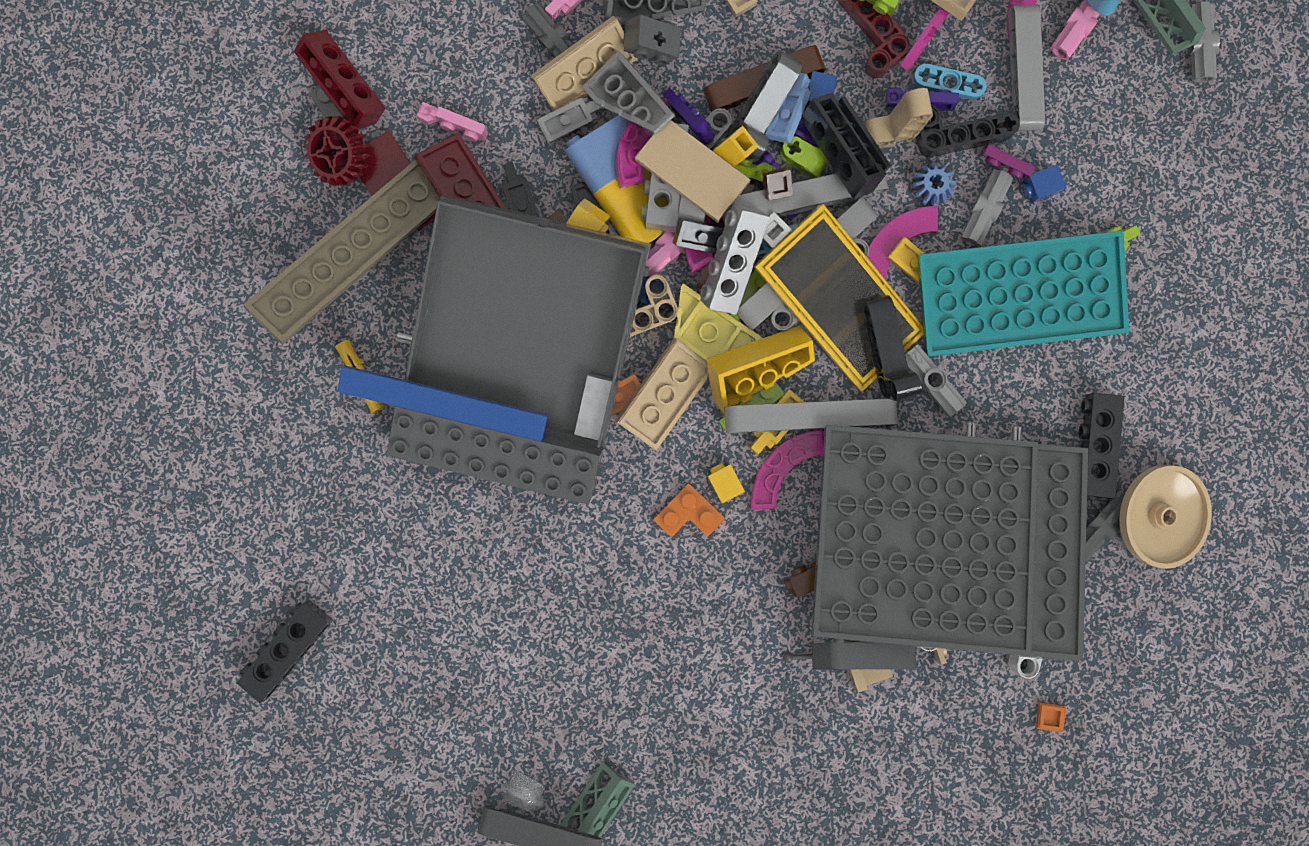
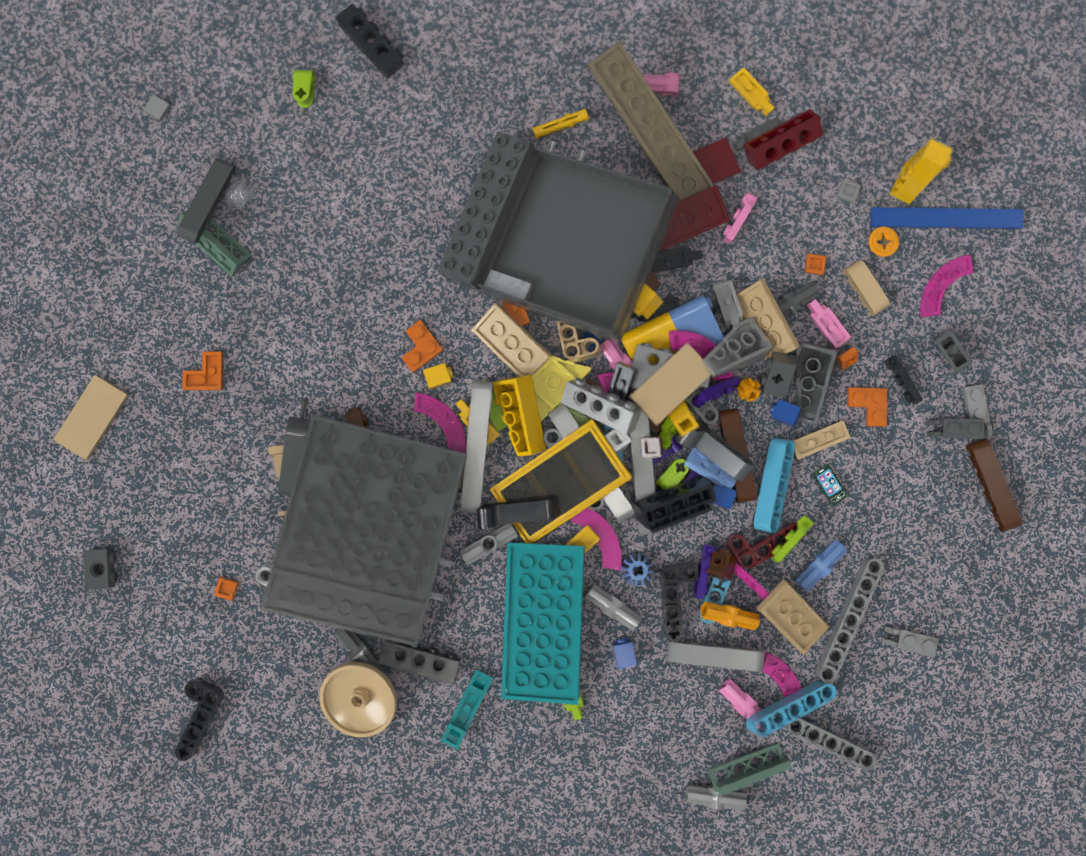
camera: 95 degrees right, 0 degrees up
dark red gear [302,116,370,186] -> none
blue tile [337,365,548,442] -> none
tan beam [863,88,933,147] -> none
magenta plate [980,144,1035,179] -> none
none -> black beam [175,678,224,761]
none -> orange plate [182,352,224,391]
none -> lime piece [292,70,315,108]
none -> teal slope [440,669,493,750]
none -> bright pink piece [643,73,680,97]
none -> light orange piece [700,601,760,630]
none -> reddish brown brick [706,549,737,581]
none -> yellow hinge [729,67,774,117]
none -> light orange gear [737,377,761,402]
none -> medium azure beam [754,438,795,533]
none -> blue brick [770,399,802,428]
none -> orange tile [804,253,826,275]

